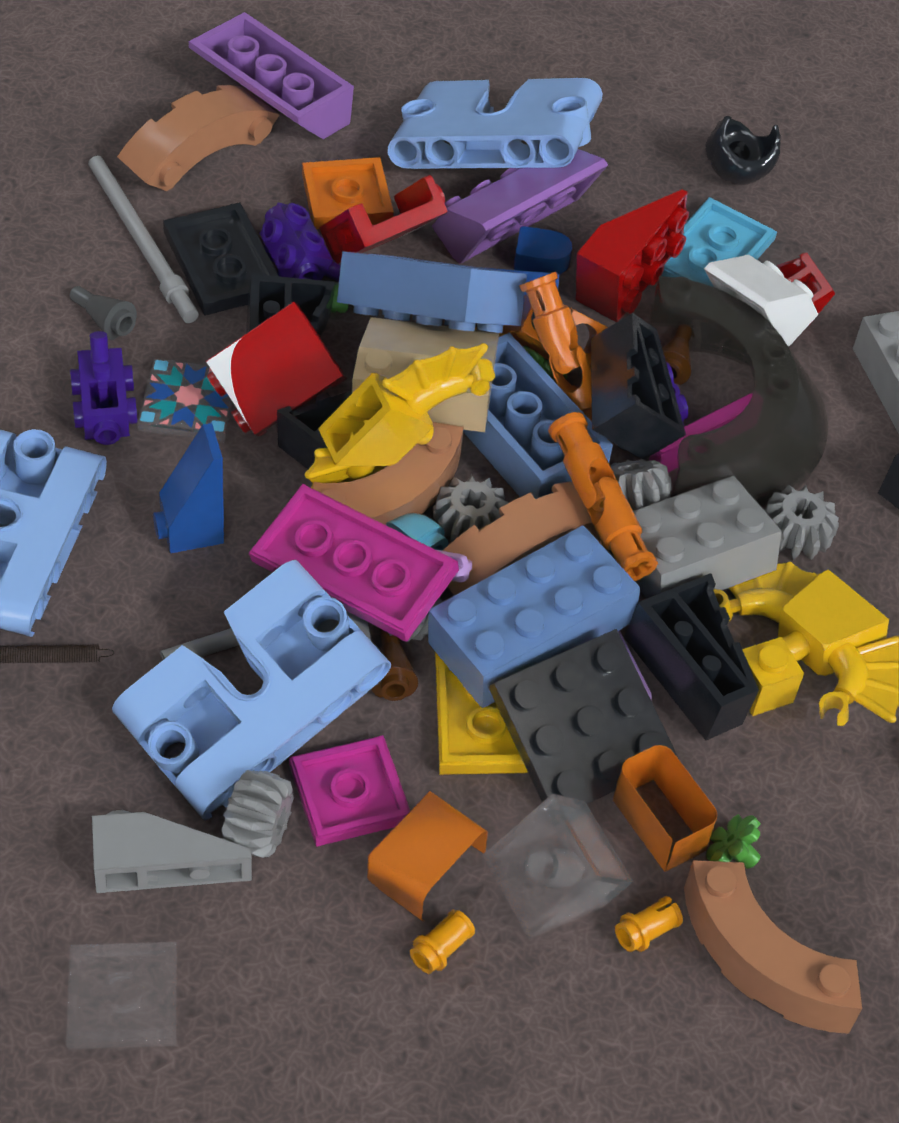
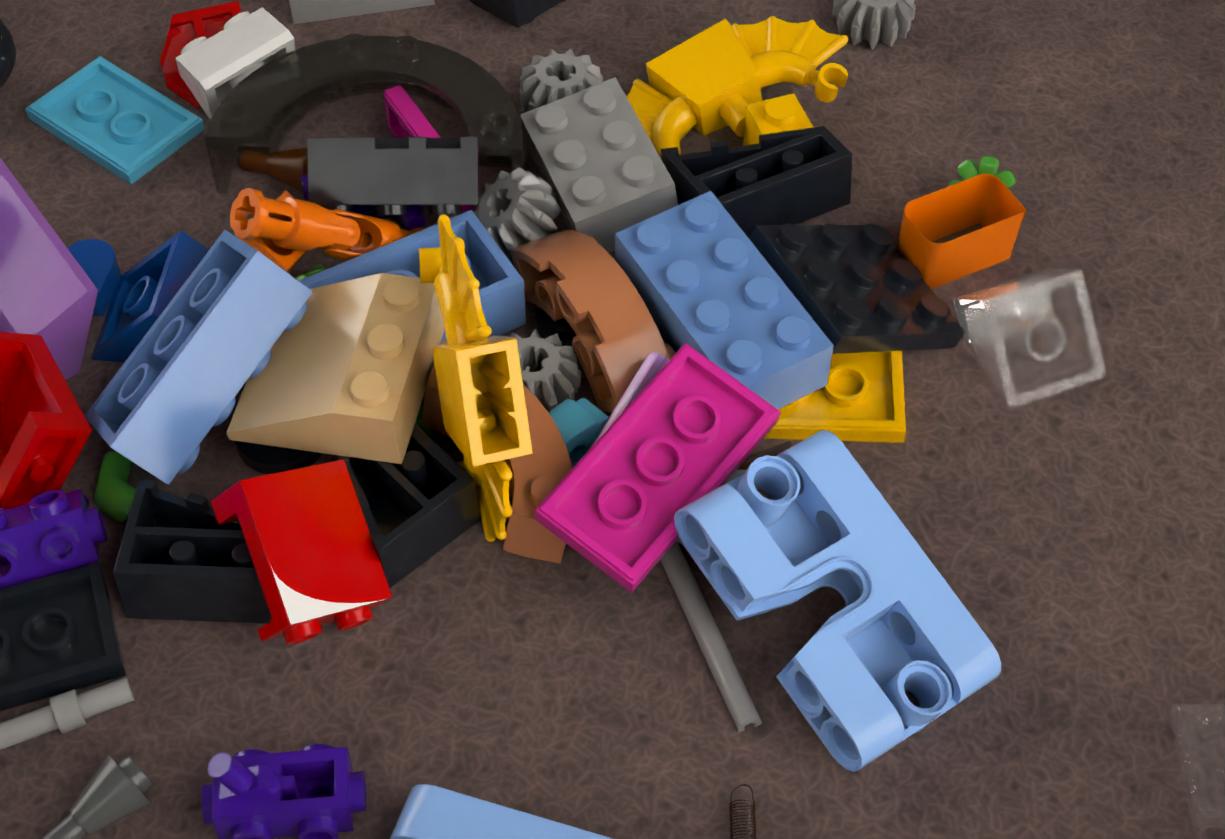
camera: 80 degrees left, 0 degrees up
light grey slope [92,810,252,893] -> none
tile [137,358,234,442] -> none
blue slope [153,423,224,553] -> none
light grey gear [221,770,294,858] -> none
dark pink tile [289,735,410,847] -> none
orange piece [367,791,488,921] -> none
light orange pin [410,909,475,974] -> none
orange piece [548,412,658,581] -> none
red slope [576,189,689,322] -> none
light orange pin [615,896,683,952] -> none
nougat brick [684,860,862,1034] -> none

